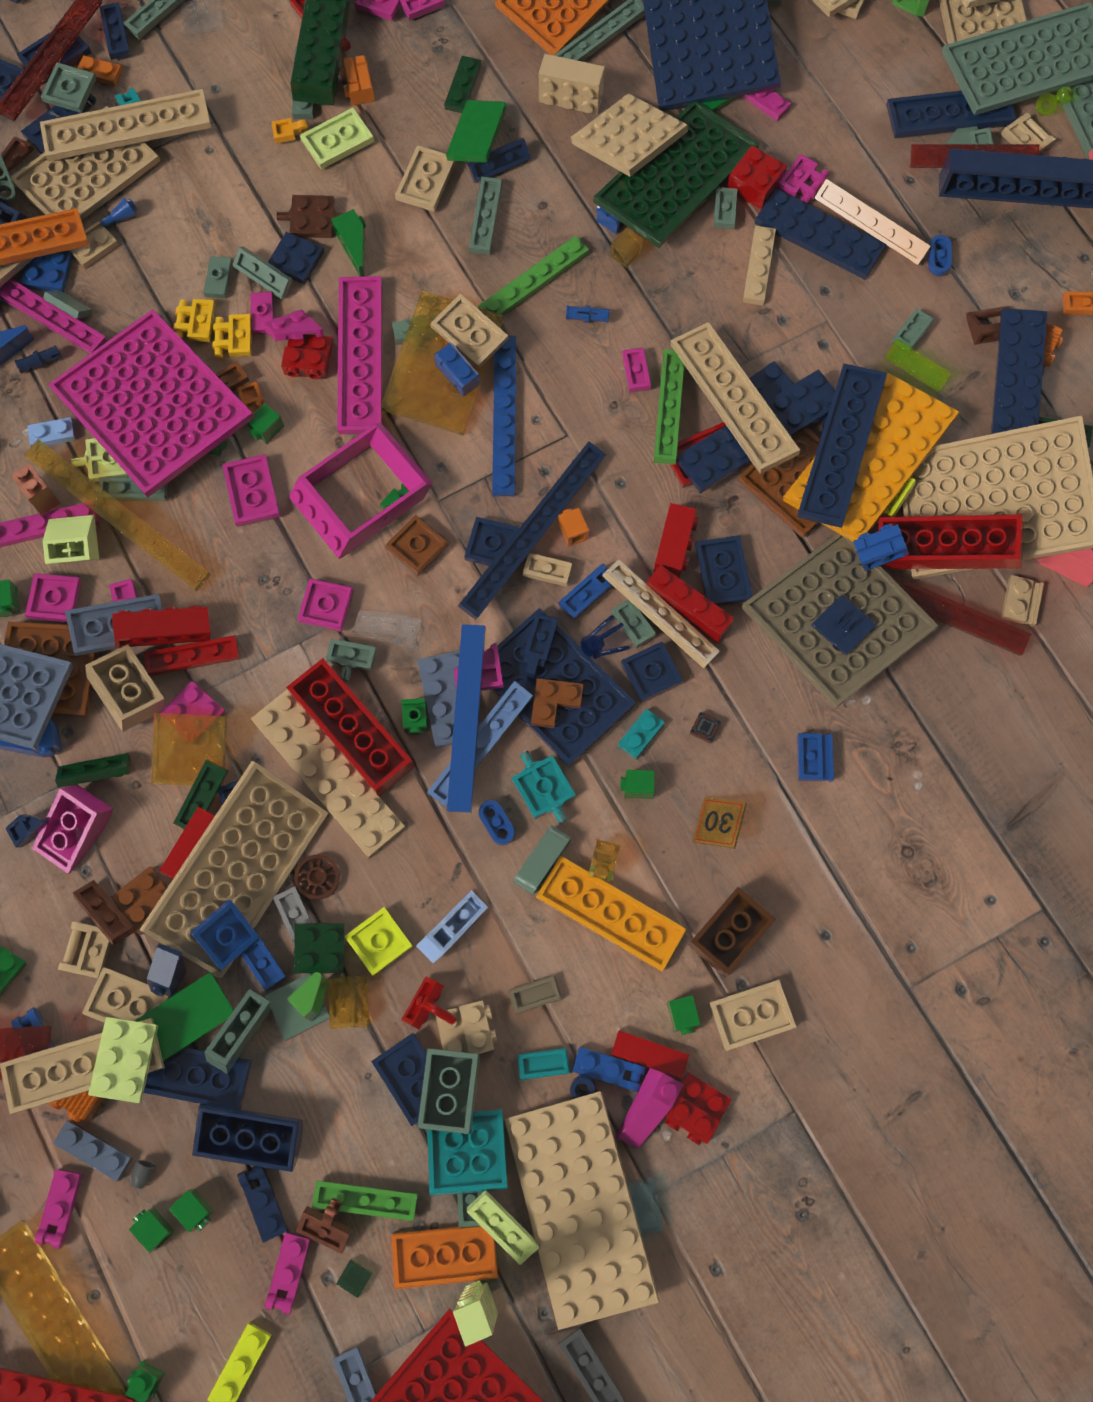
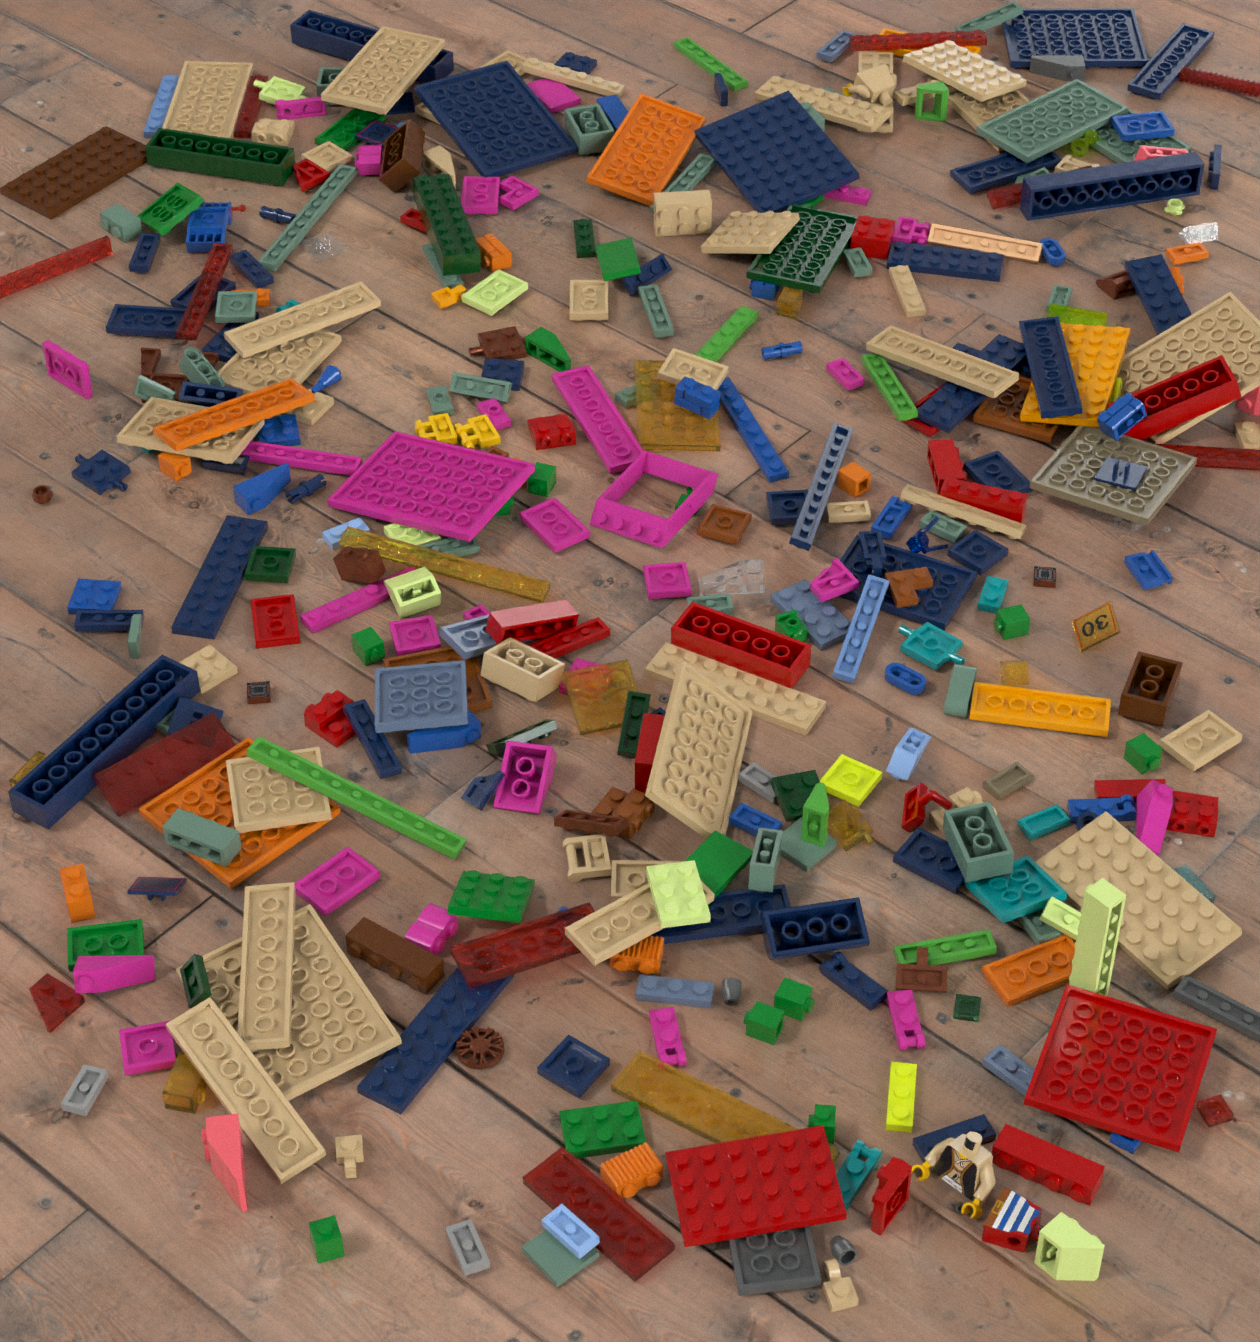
camera: 20 degrees left, 30 degrees down
sand green tile [43,290,93,319] -> none
slope [147,943,186,997] -> none
blue plate [190,899,259,971] -> none
dark pink wing [264,309,323,341] -> none
copper wheel [294,854,340,900] -> none
blue tile [447,624,486,813] -> none

